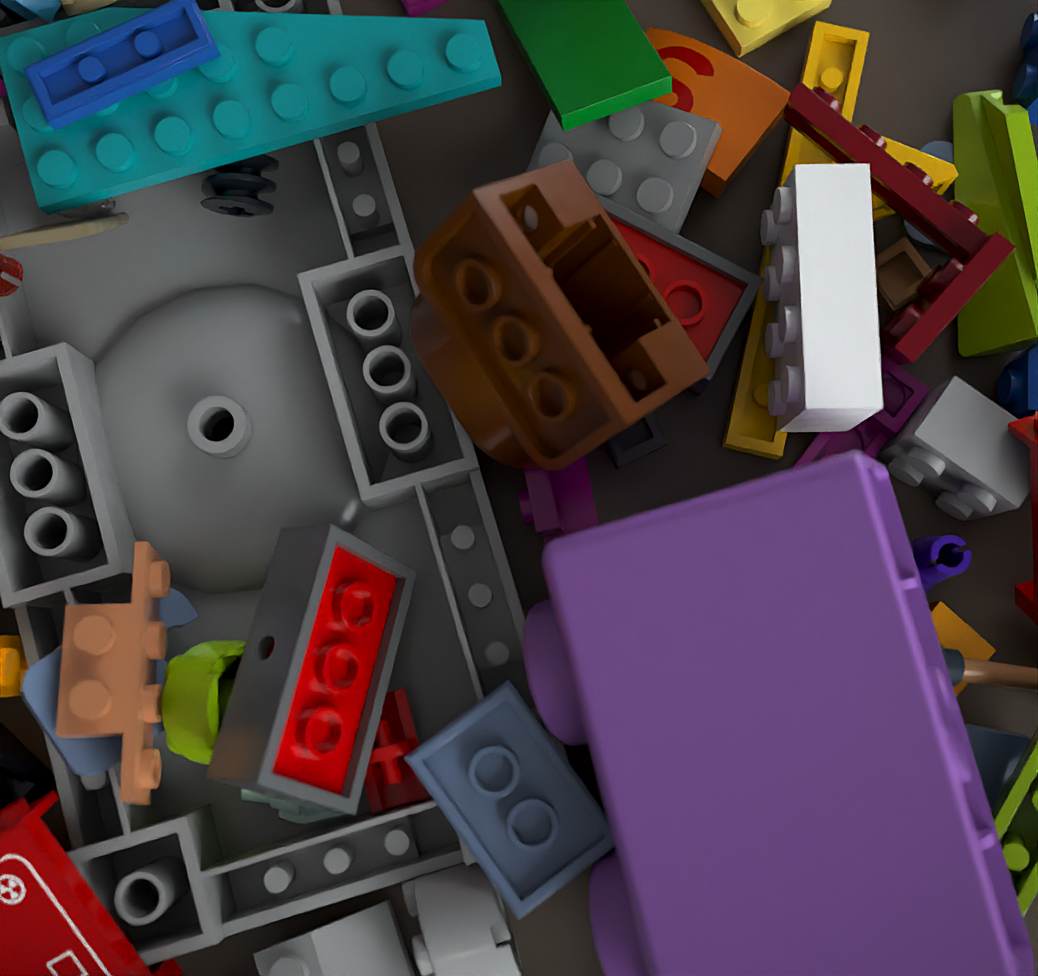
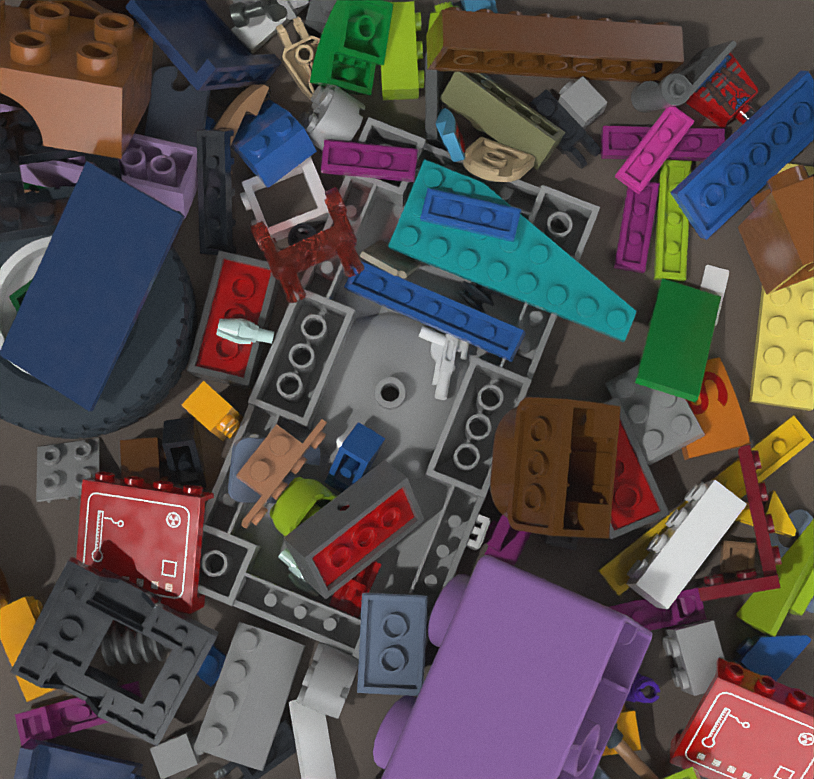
camera: 40 degrees right, 0 degrees up
none -> blue slope [325,422,385,493]
none -> blue plate [344,260,526,362]
none -> white piece [418,325,469,400]
none -> white tile [465,514,490,550]

